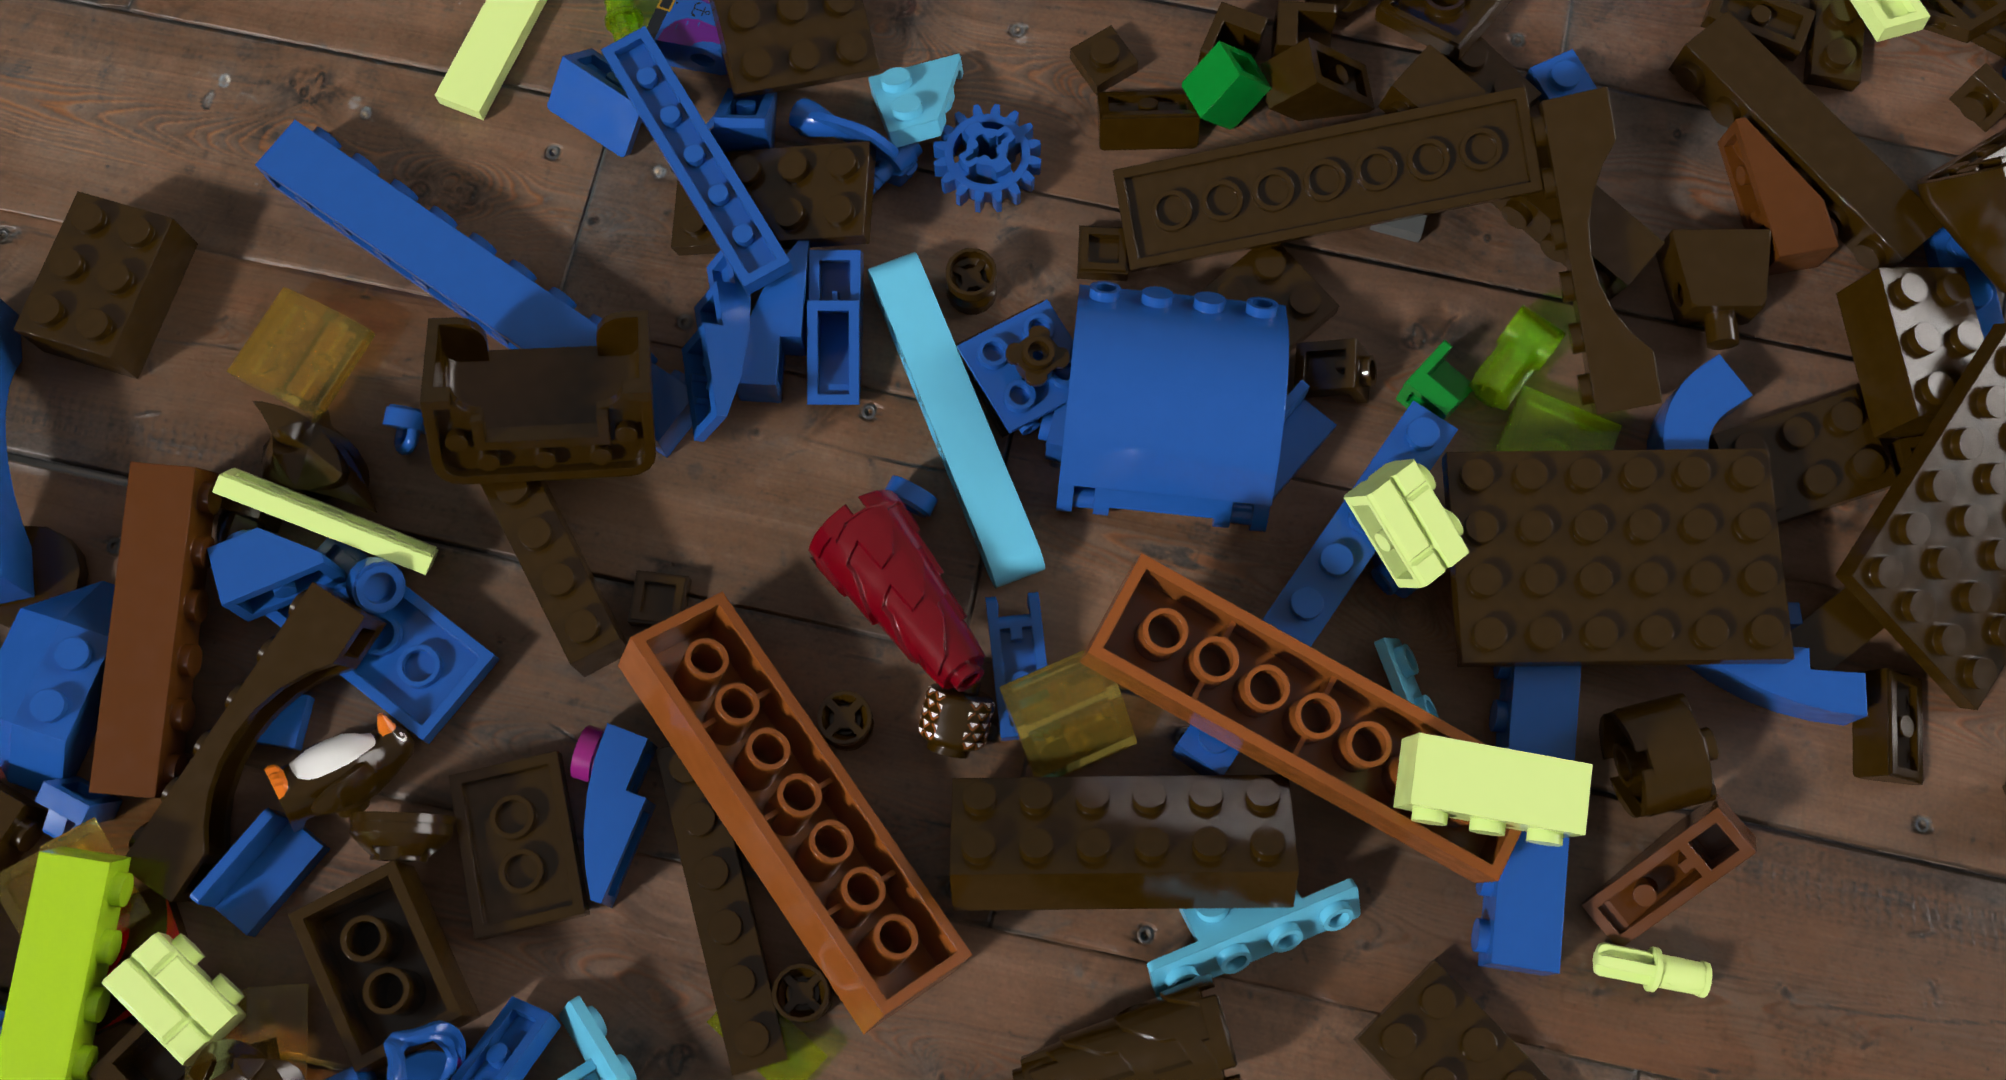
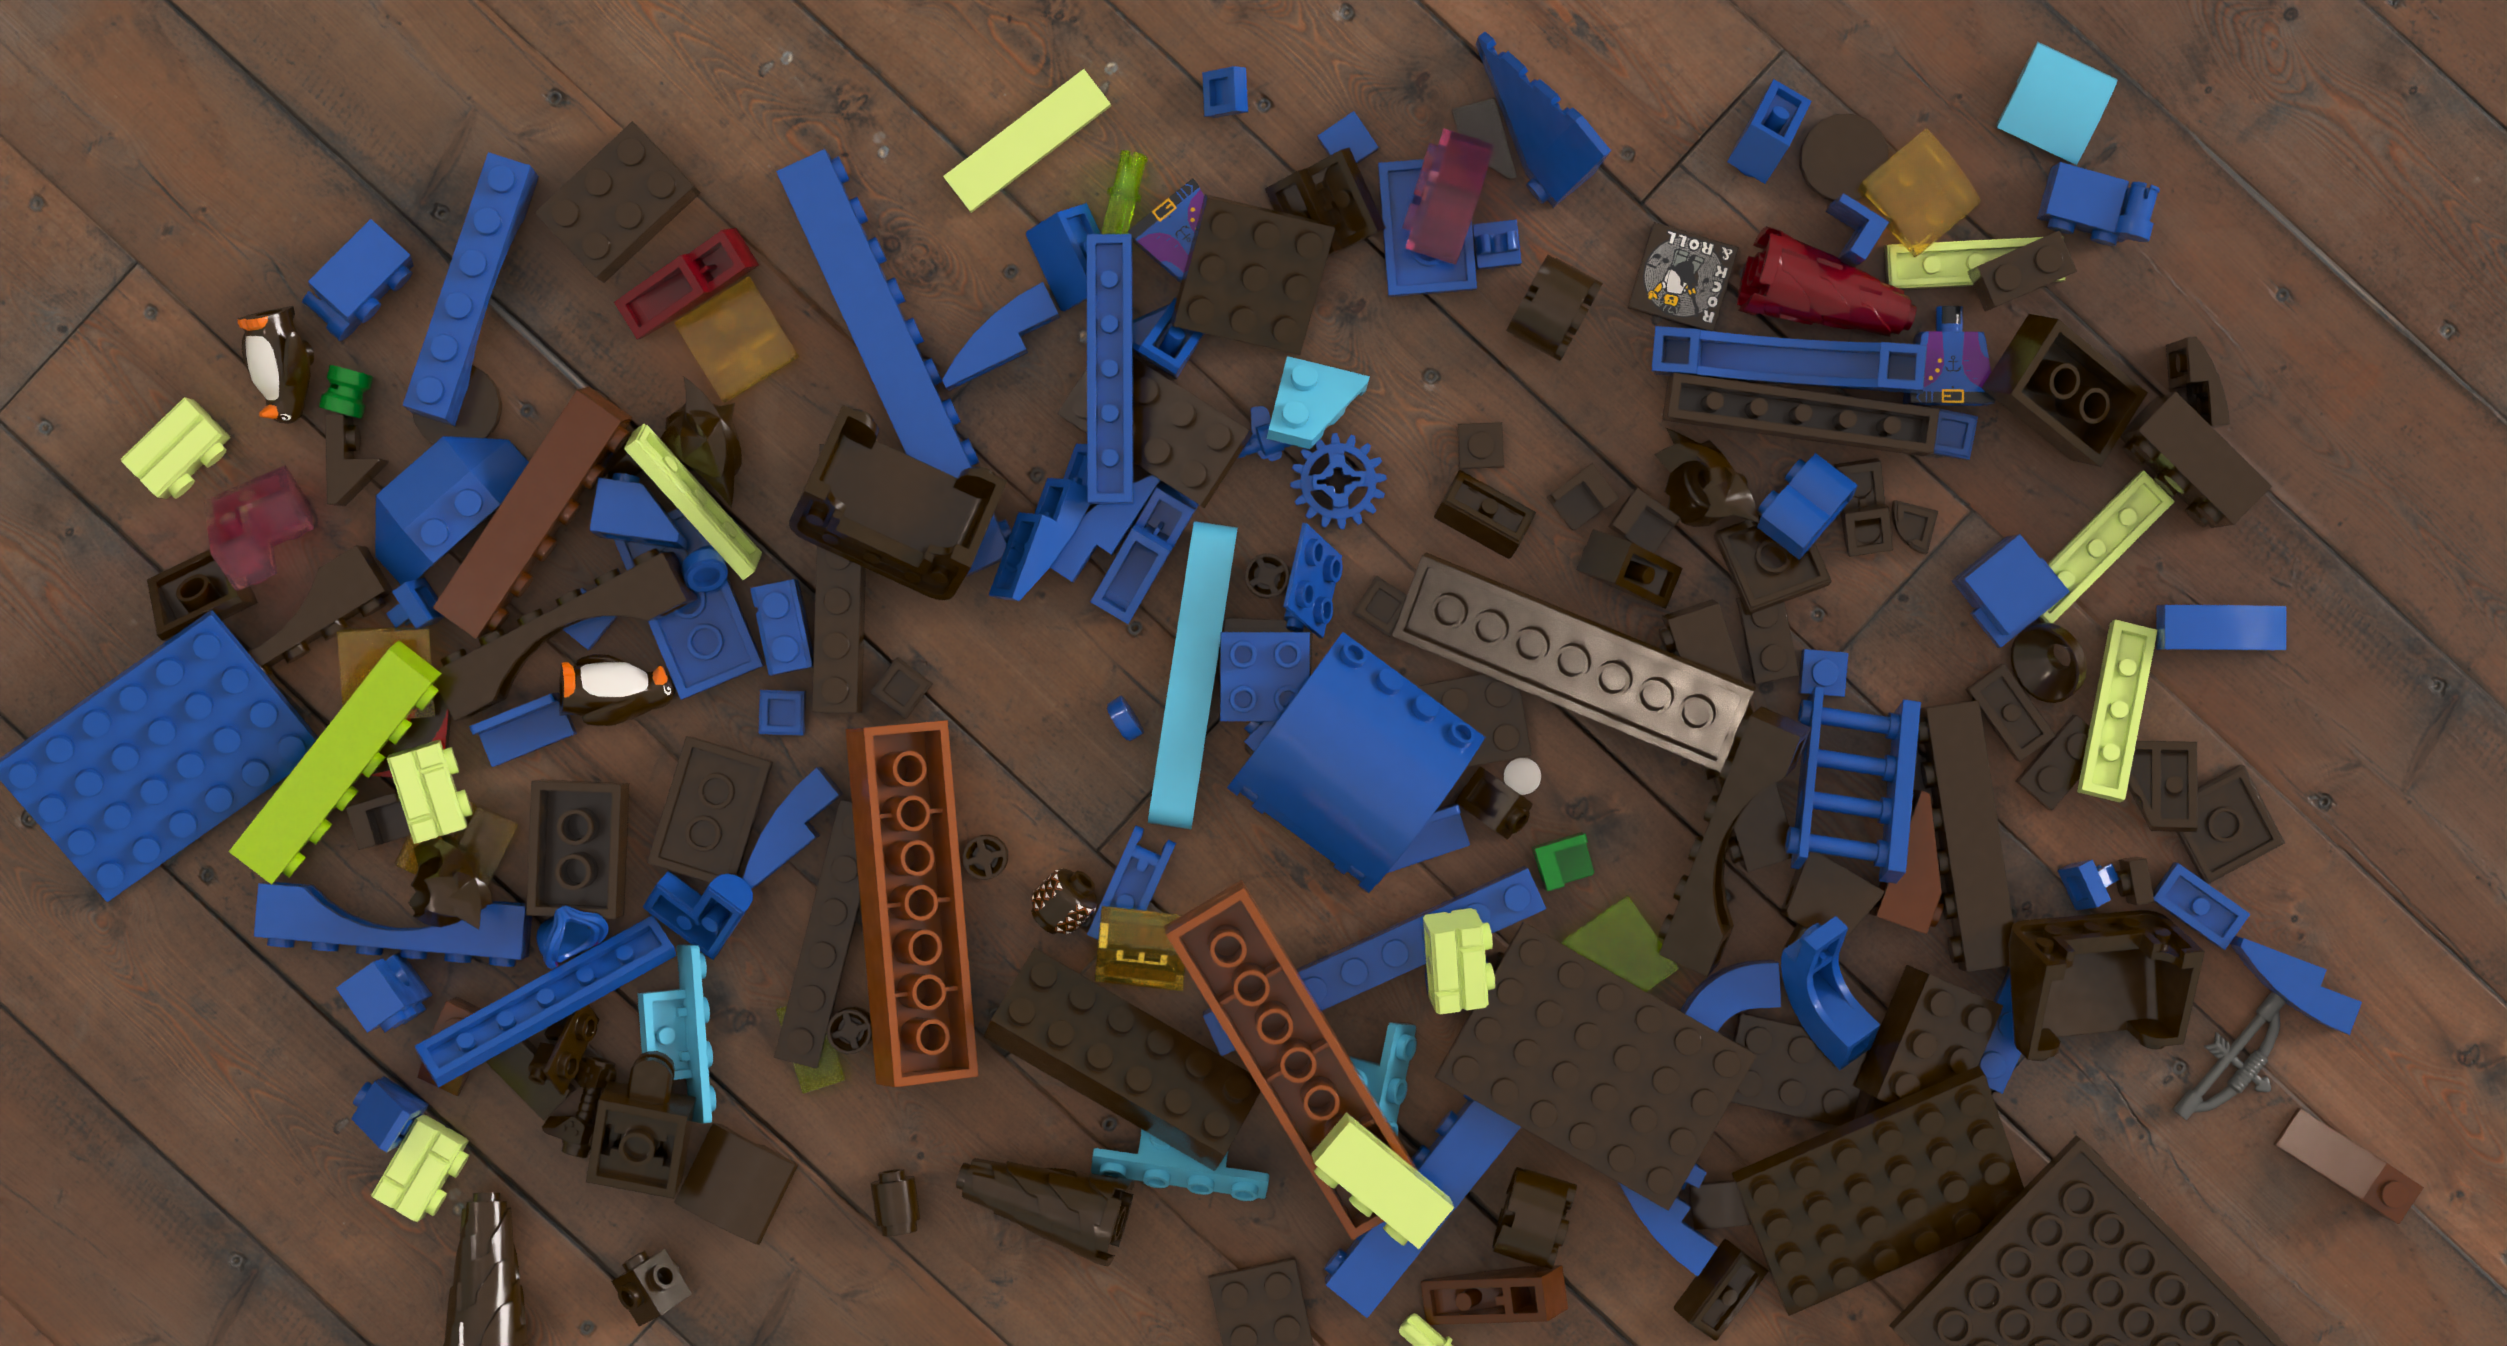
camera: 30 degrees right, 15 degrees up
dark brown piece [349,811,456,862] -> none
blue tile [382,404,426,455] -> none
magenta tile [570,725,605,782] -> none
blue piece [789,98,900,159] -> none
dark red cone [808,489,985,692] -> none
dark brown plate [1006,325,1070,387] -> none
green panel [1182,41,1272,130] -> none
clear neon green piece [1468,304,1567,410] -> none
none -> dark red slope [614,228,759,340]
none -> blue brick [643,871,753,960]
none -> blue brick [750,579,814,676]
none -> blue tile [759,690,806,735]
none -> blue slope [942,282,1060,391]
none -> blue hinge [1283,523,1343,638]
none -> white sticker [1504,758,1541,795]
none -> blue arch [1781,916,1880,1070]
none -> blue fence [1785,686,1921,884]
none -> blue tile [2057,860,2119,910]

